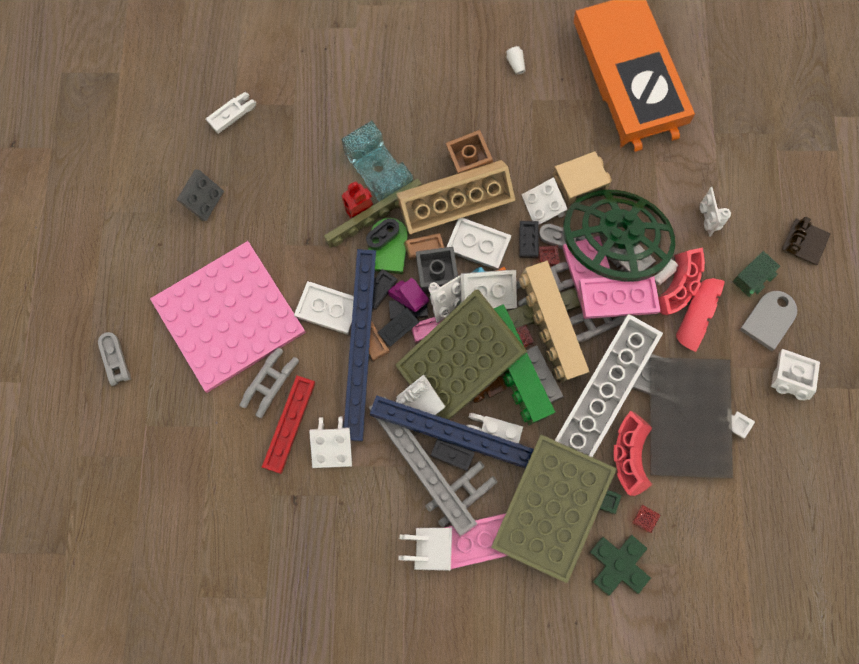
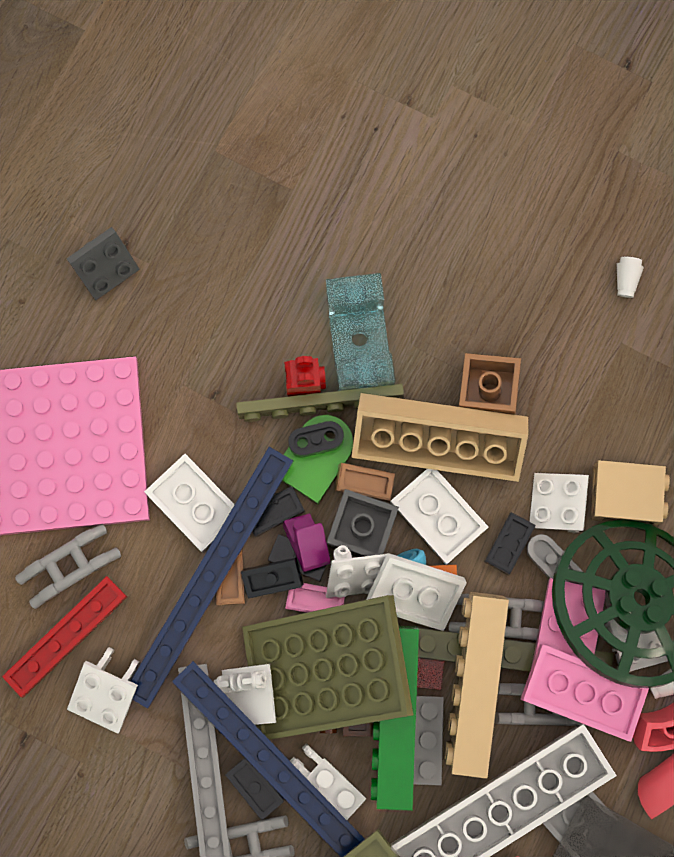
camera: 25 degrees right, 5 degrees up
white hinge [206,92,256,134] -> none
clear red plate [538,245,560,266] -> none

